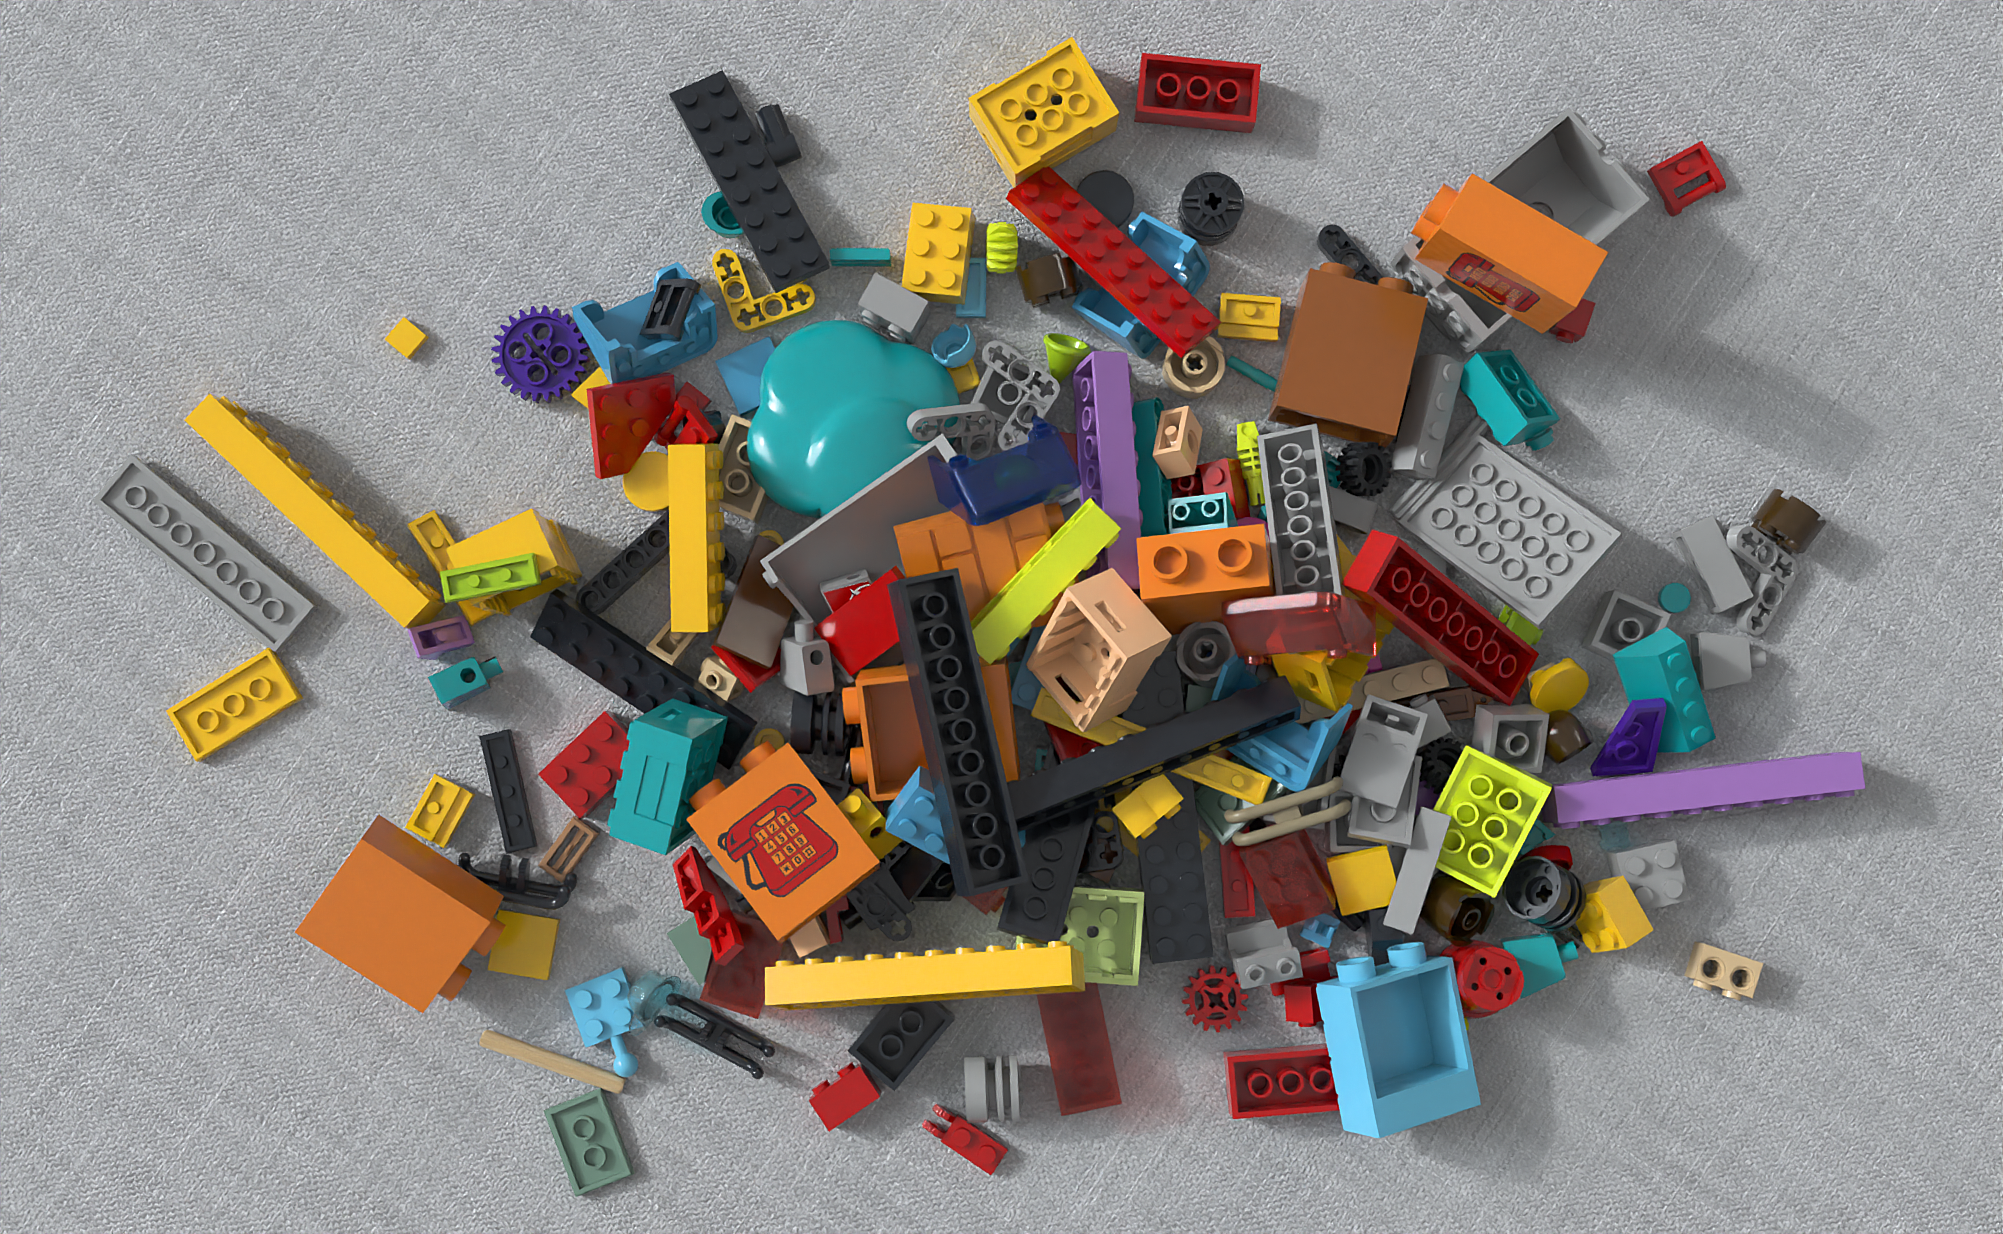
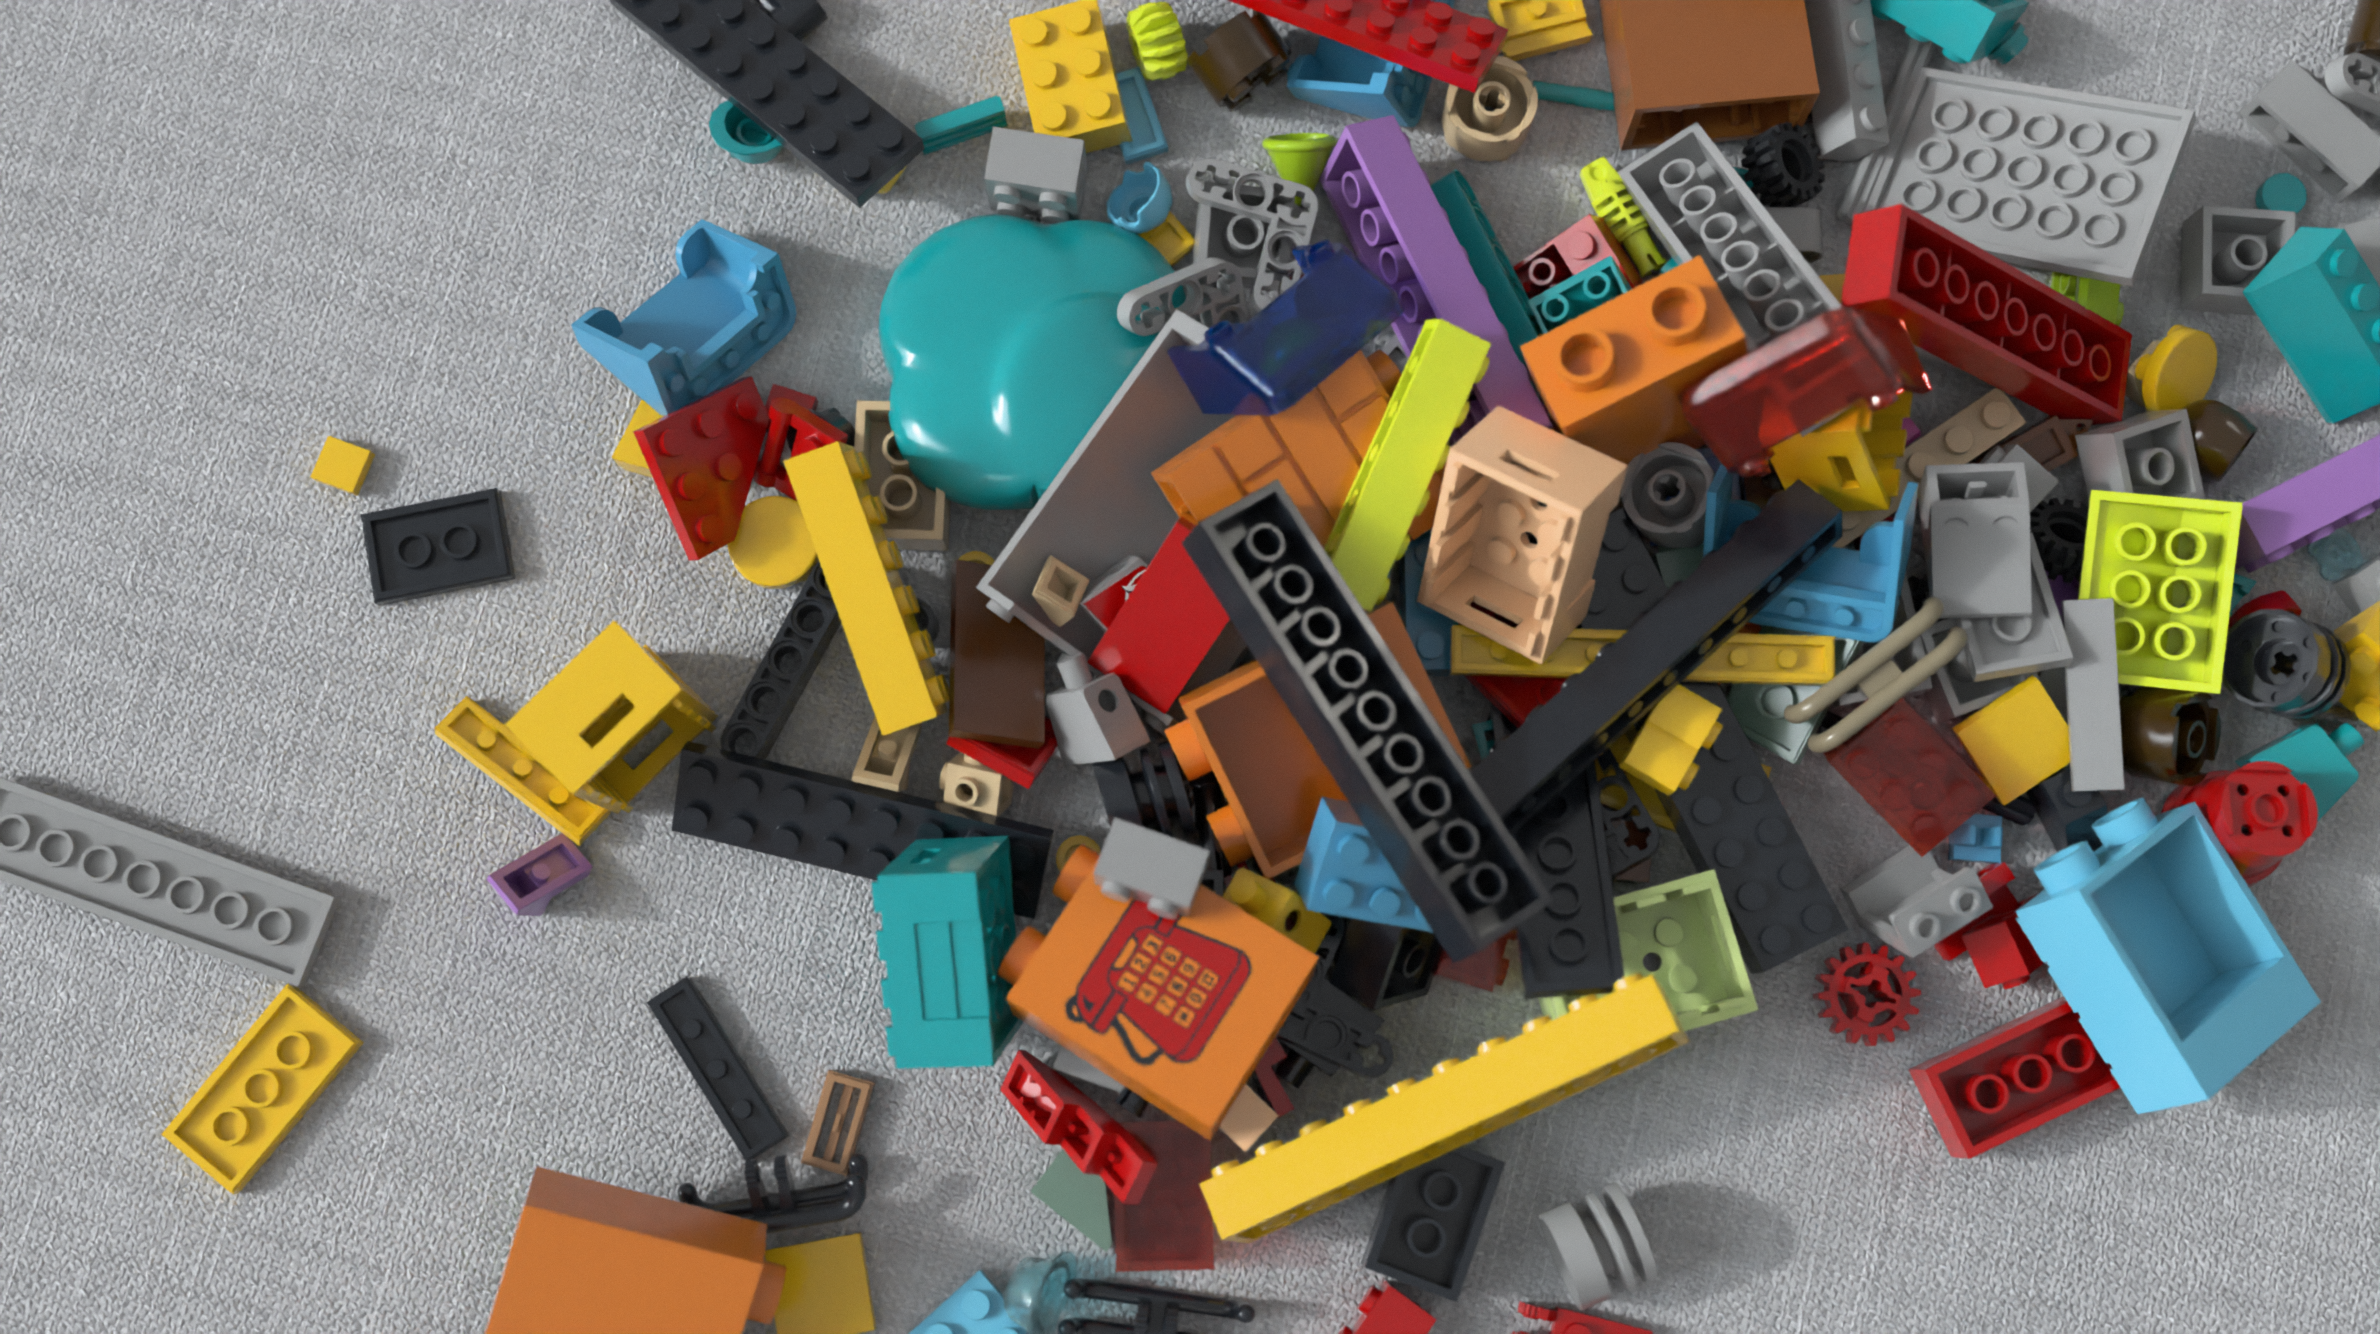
camera: 20 degrees left, 5 degrees down
yellow brick [184,394,446,629] -> none
yellow plate [405,774,476,848] -> none
teal torso [428,656,503,710] -> none
lime tile [440,553,542,604] -> none
dark purple gear [491,305,591,403] -> none
red brick [538,711,630,818] -> none
black plate [640,278,701,342] -> none
yellow beam [712,249,816,333] -> none
dark azure tile [715,336,775,416] -> none
clear red brick [1037,982,1122,1116] -> none
light nougat brick [1152,406,1203,479] -> none
red plate [1218,826,1255,918] -> none
dark purple wing [1590,698,1667,776] -> none
none -> black tile [361,488,515,606]
none -> tan slope [1032,555,1089,627]
none -> light grey brick [1093,818,1210,919]

